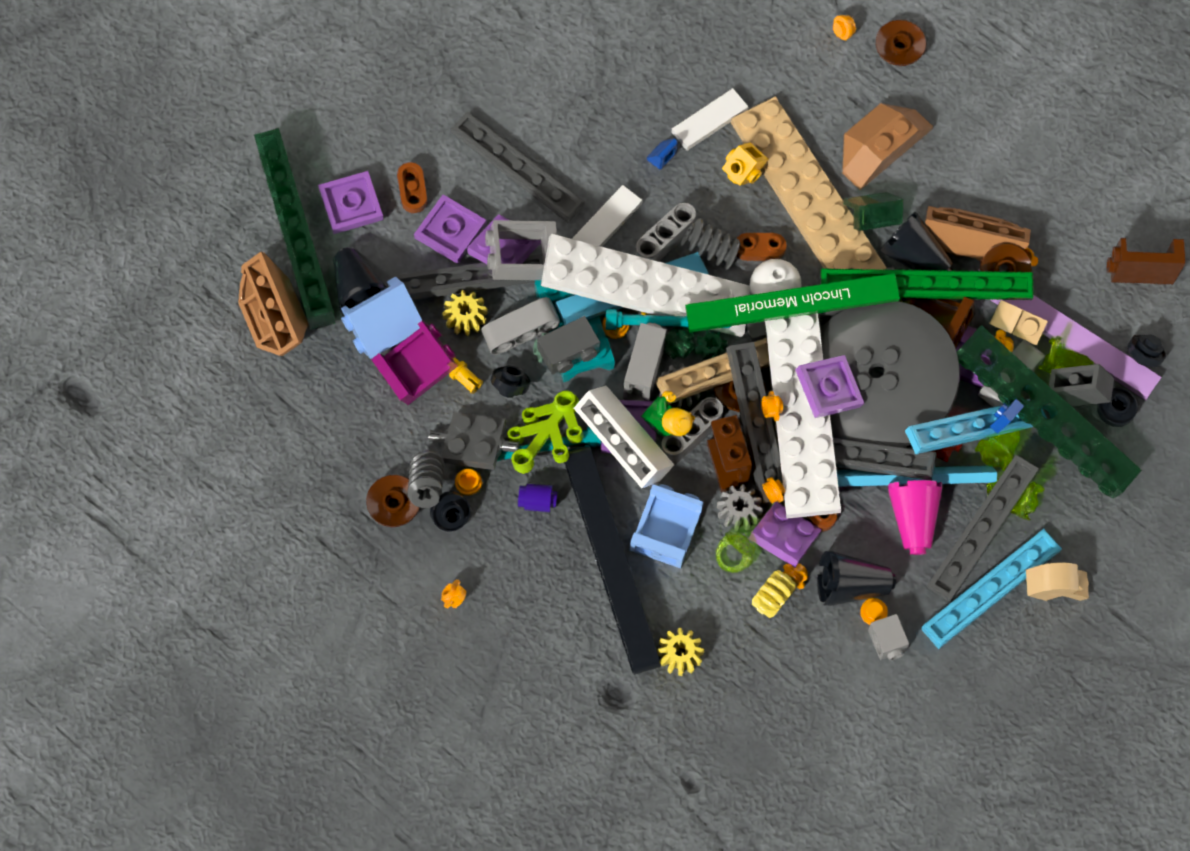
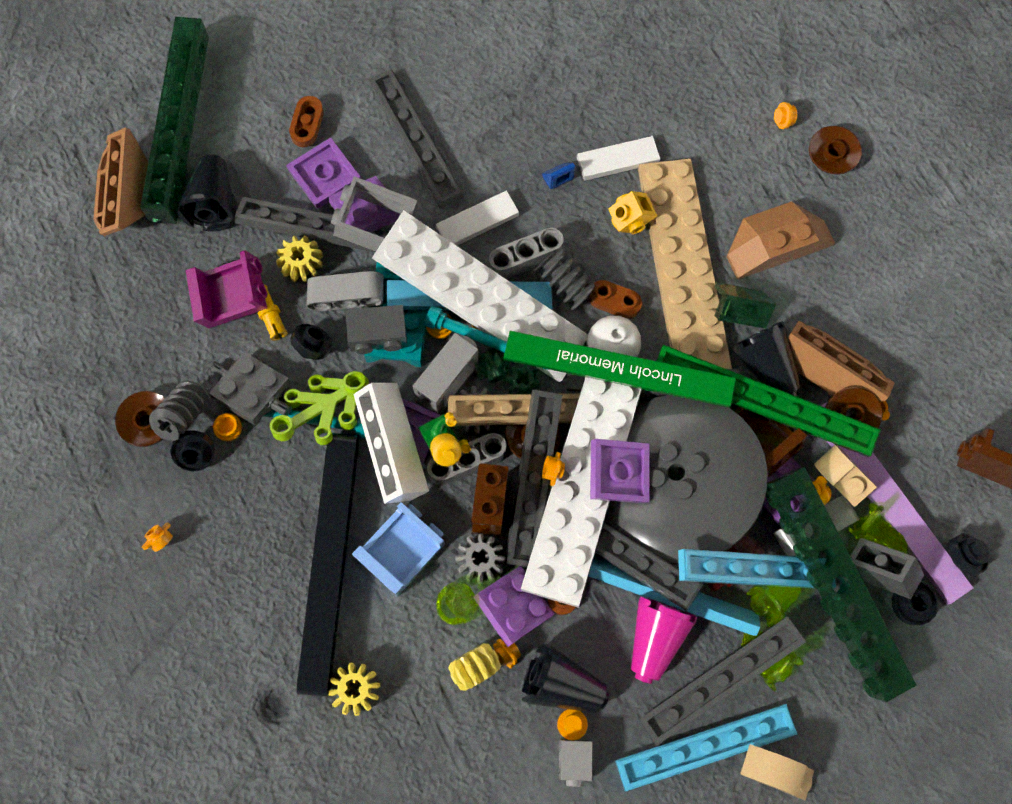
camera: 20 degrees right, 5 degrees up
medium lavender plate [318,171,384,234] -> none
light blue panel [341,277,422,359] -> none
dark purple brick [518,483,557,512] -> none
light orange plate [762,477,785,504] -> none
blue plate [990,399,1024,434] -> none

